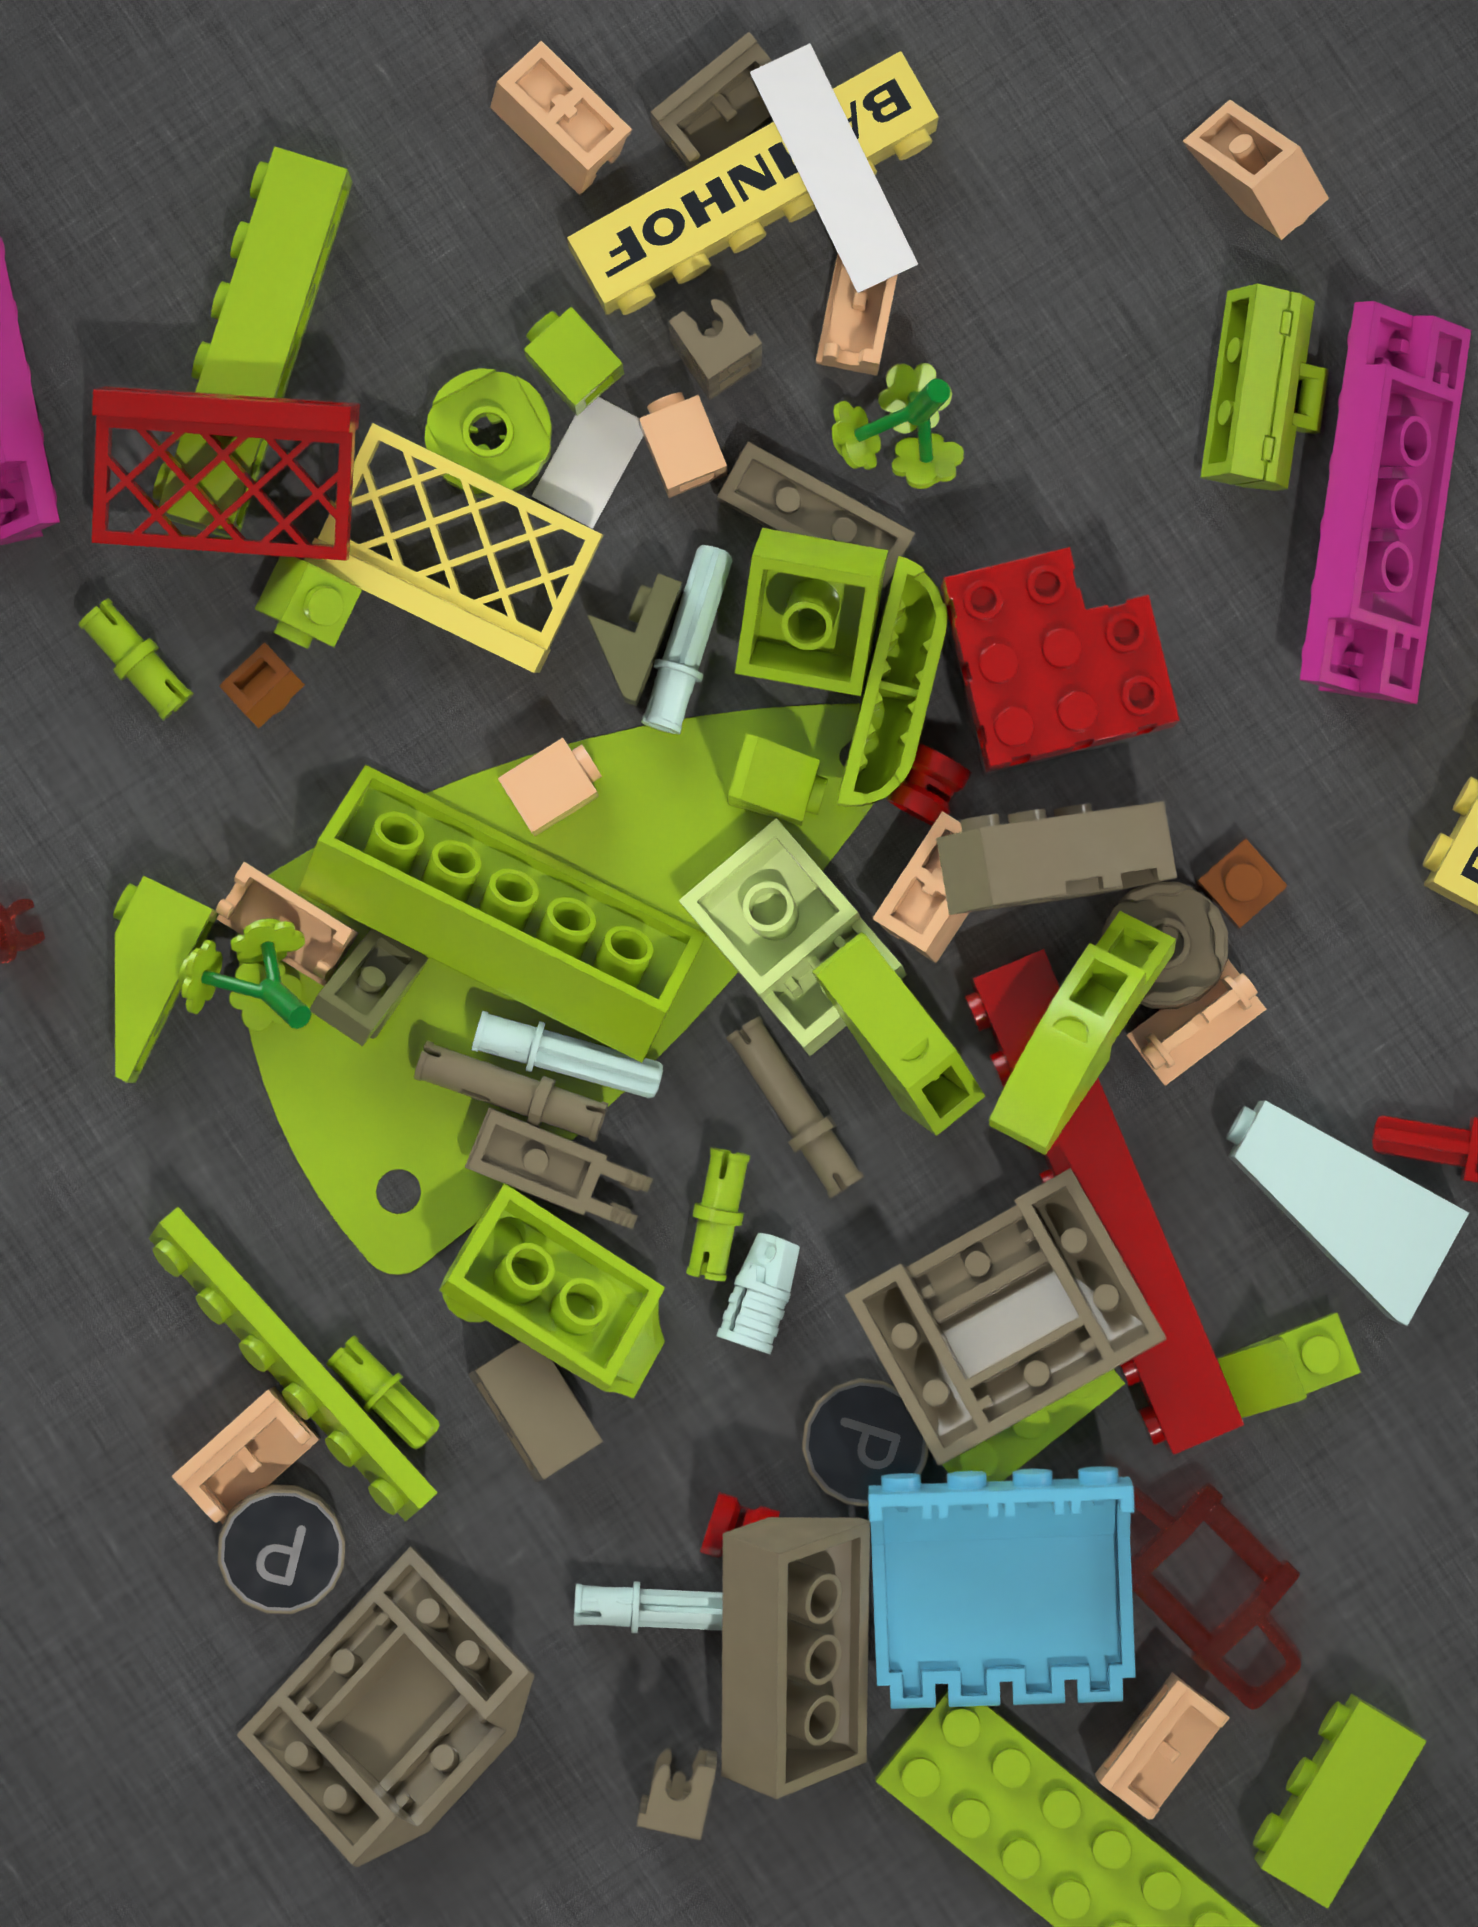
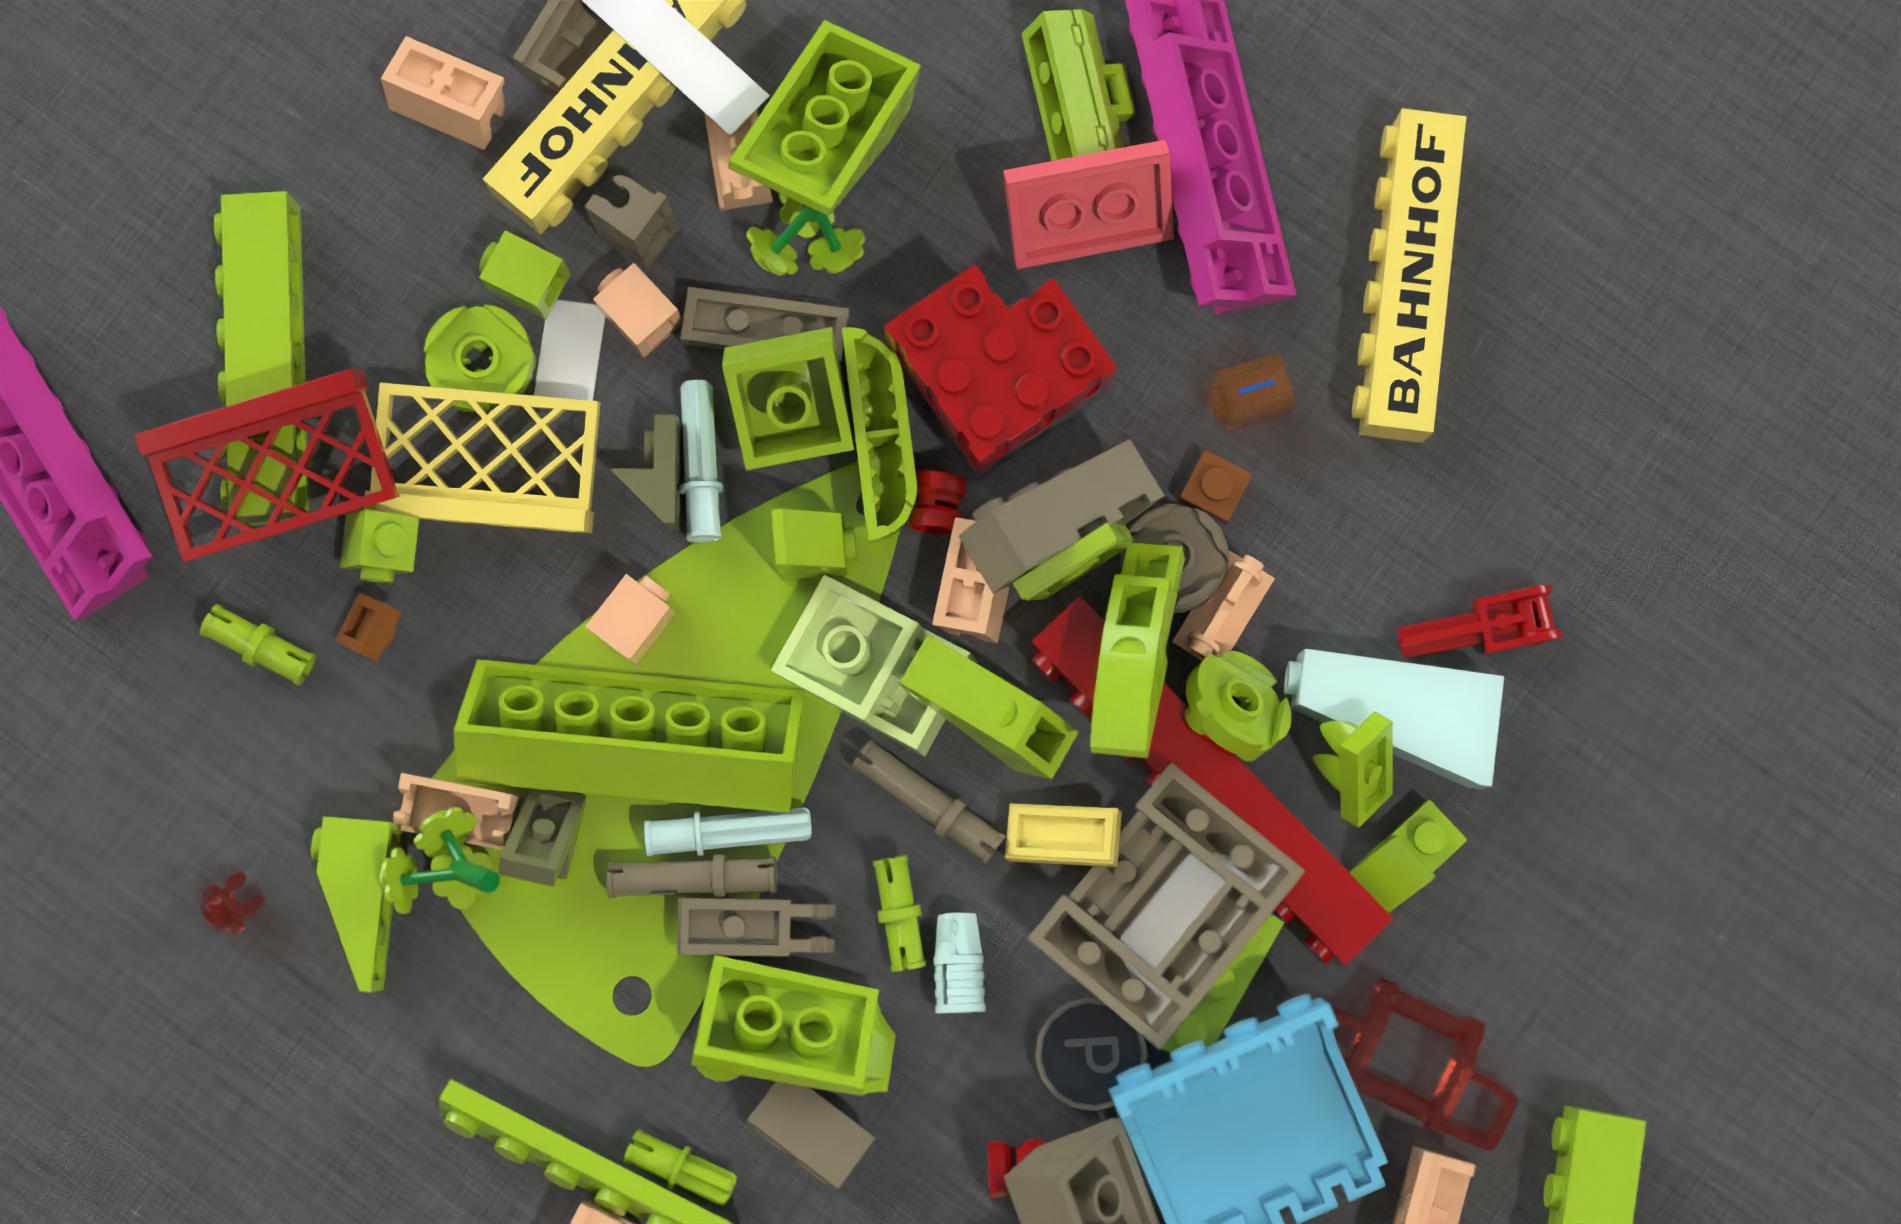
camera: 25 degrees left, 5 degrees down
none -> lime slope [728,20,921,216]
none -> coral plate [1003,140,1174,269]
none -> light yellow tile [1005,803,1122,867]
none -> lime tile [1012,523,1135,600]
none -> lime plate [1185,651,1291,761]
none -> clear orange brick [1207,352,1297,433]
none -> lime tile [1312,711,1393,828]

